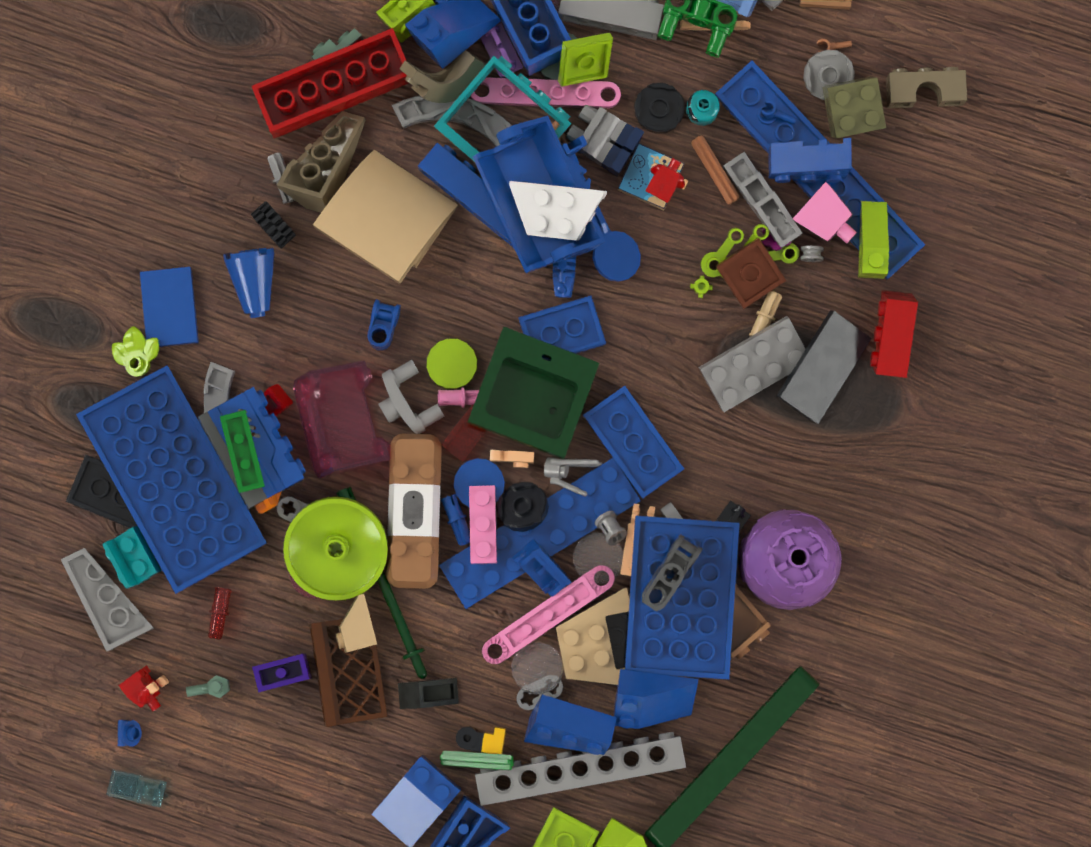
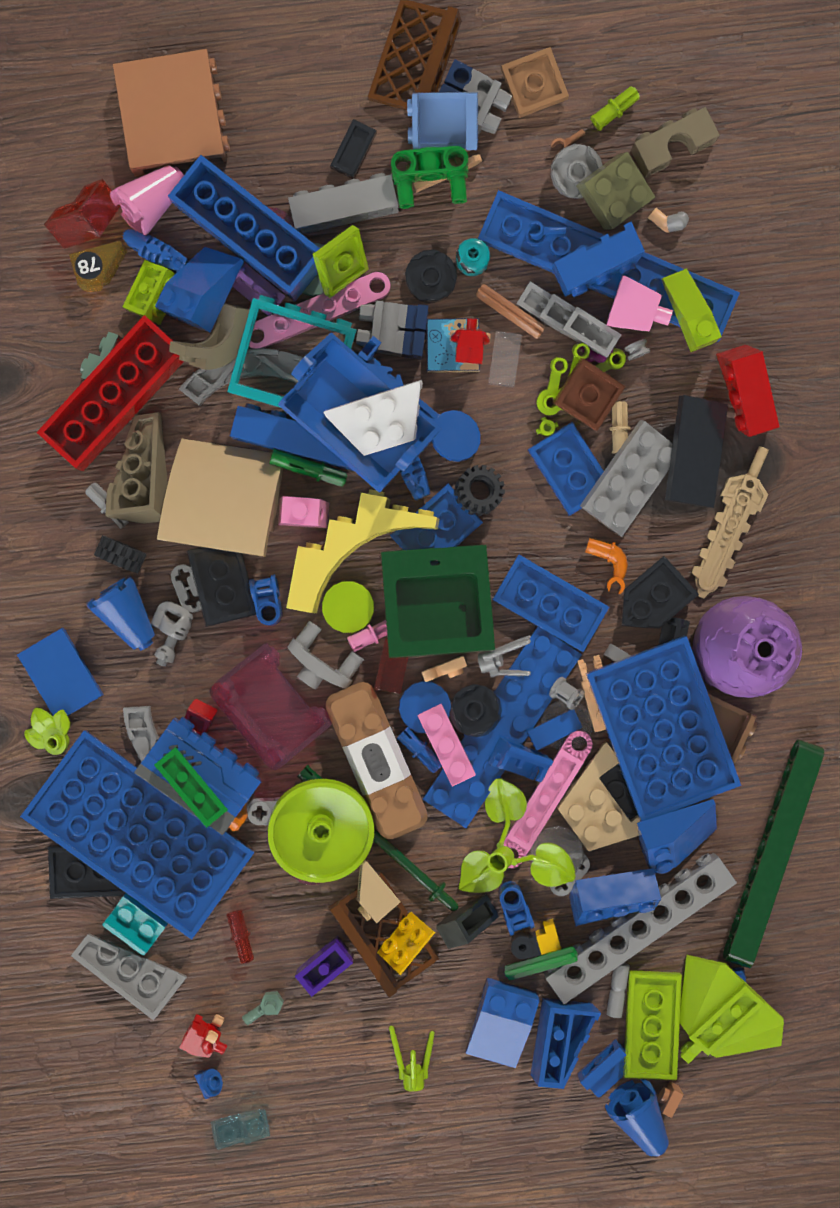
camera: 25 degrees left, 5 degrees up
dark grey piece [642,534,703,611] -> none
none -> light grey piece [151,601,193,666]
none -> light grey beam [171,565,201,612]
none -> black tile [187,547,256,627]
none -> green axle [269,449,347,487]
none -> bright pink torso [278,496,329,529]
none -> light yellow arch [286,490,440,613]
none -> yellow hinge [377,912,435,975]
none -> lime plant [389,1026,435,1091]
none -> black tyre [454,465,505,516]
none -> lime plant [459,778,576,893]
none -> clear tile [488,331,522,388]
none -> blue piece [498,881,535,936]
none -> blue tile [527,422,604,516]
none -> blue piece [527,710,583,751]
none -> orange piece [585,538,628,594]
none -> lime axle [590,86,640,131]
none -> light grey piece [606,963,630,1018]
none -> black tile [622,556,699,629]
none -> arm [648,208,689,233]
none -> tan bar [691,446,769,599]

